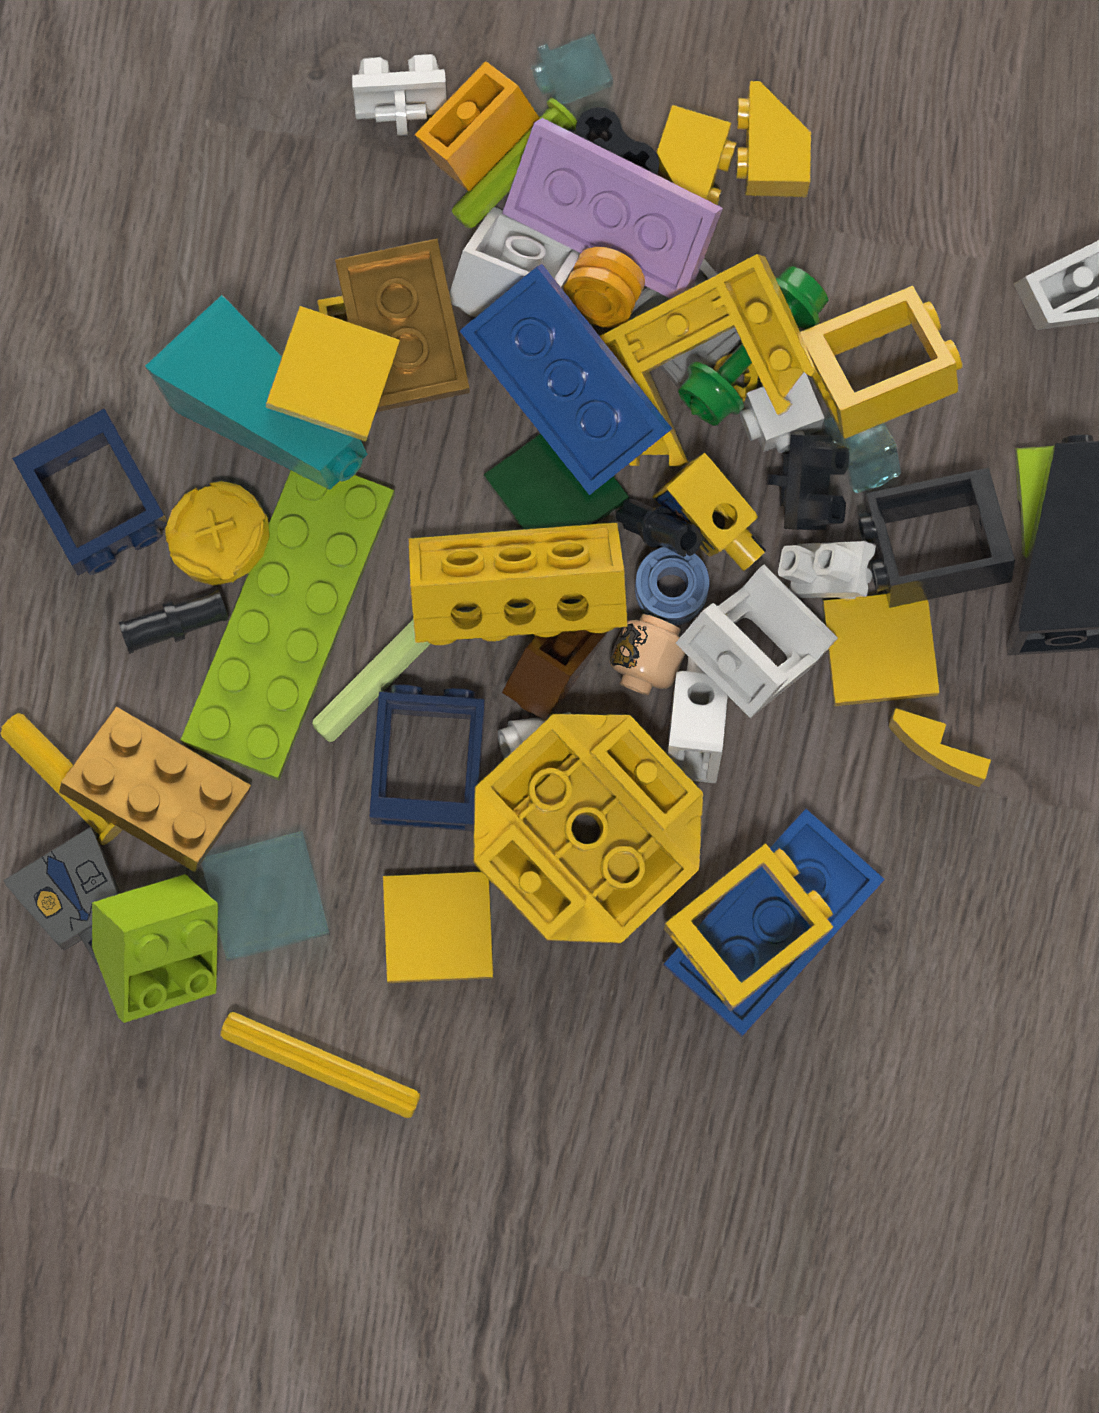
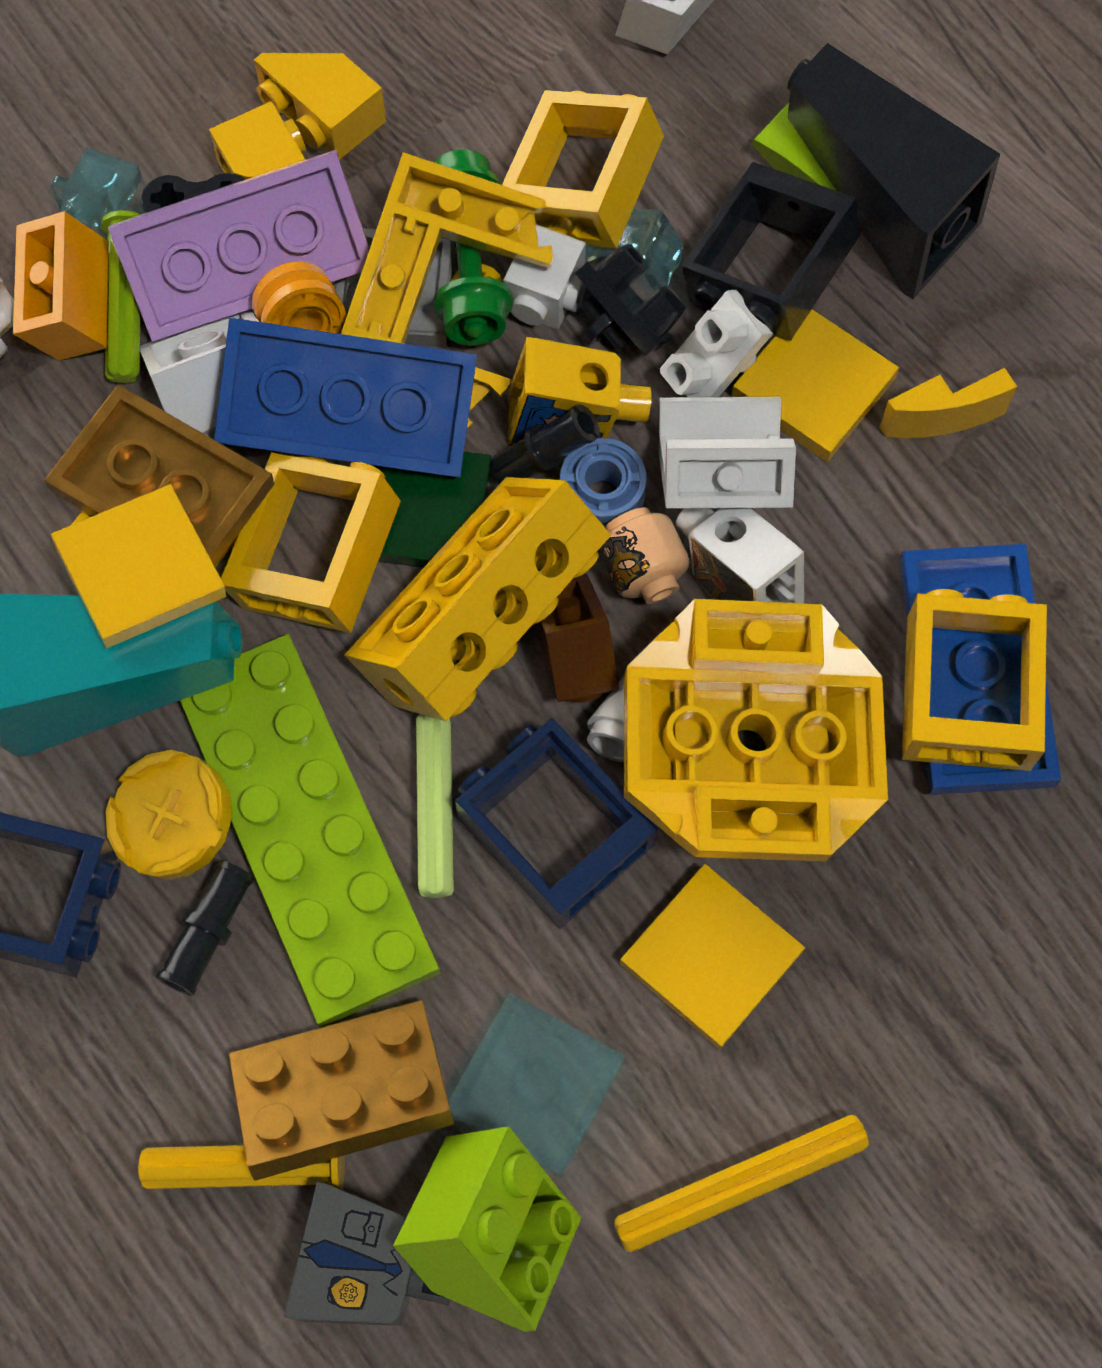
camera: 45 degrees left, 10 degrees down
none -> yellow window [221,452,401,633]

